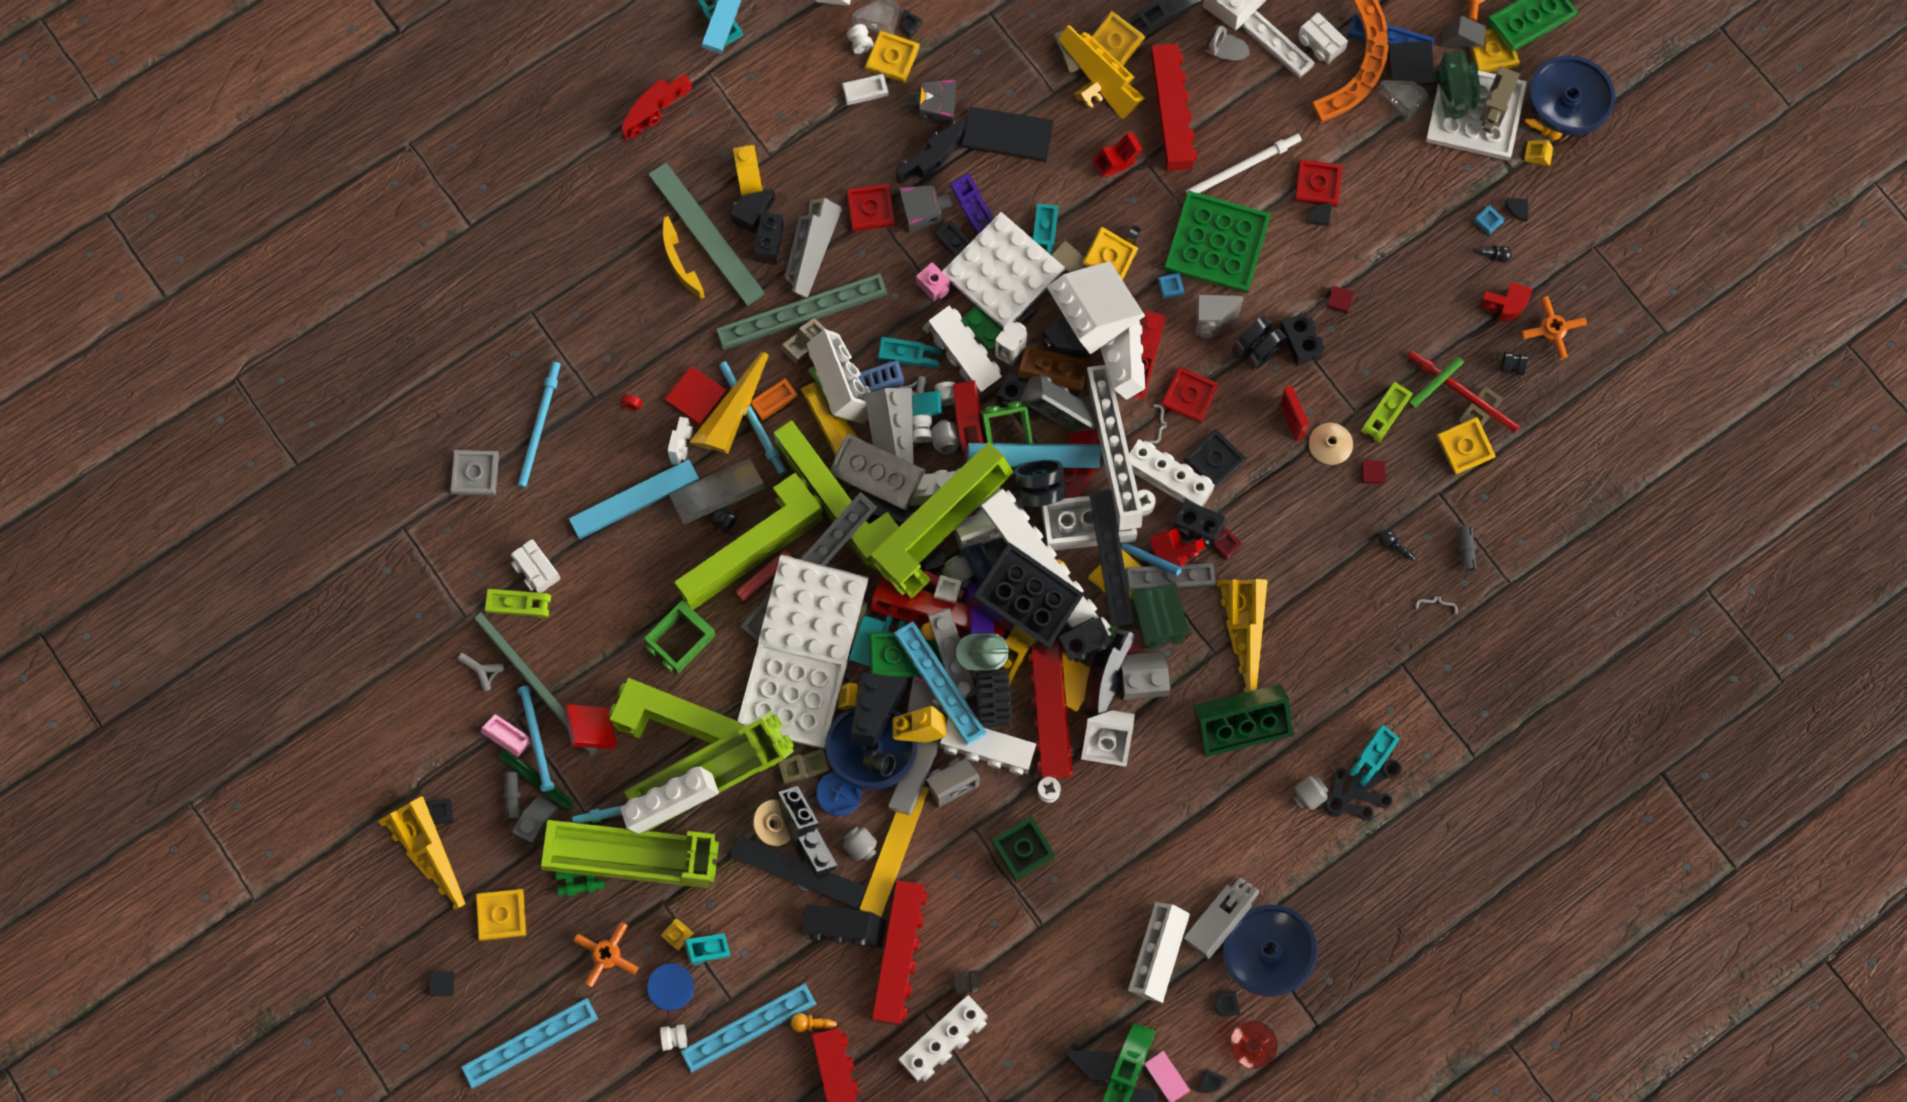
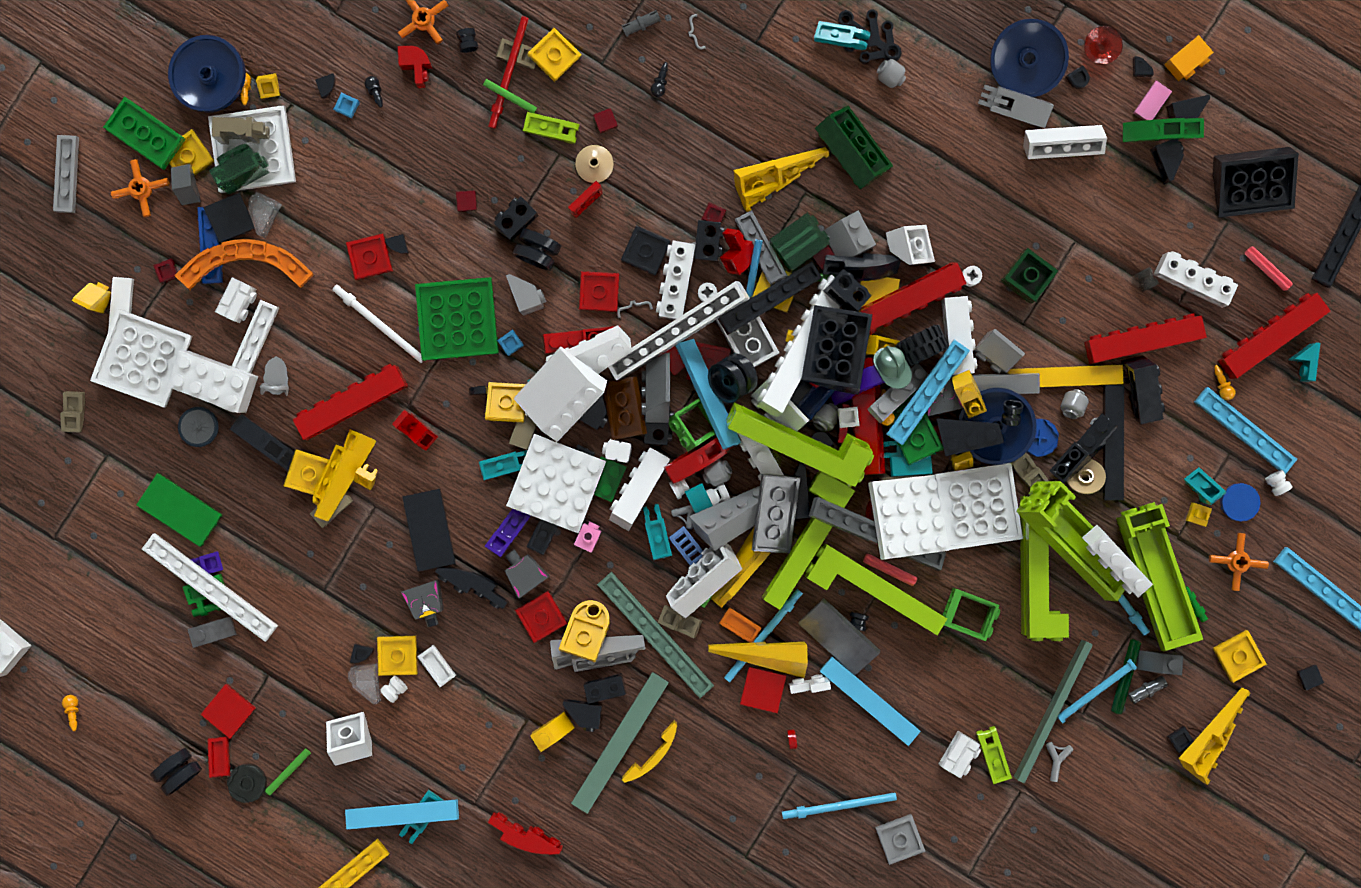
camera: 110 degrees left, 15 degrees up
bright pink tile [481,714,532,757] -> none
red tile [564,704,617,750] -> none
none -> yellow tile [559,600,610,662]

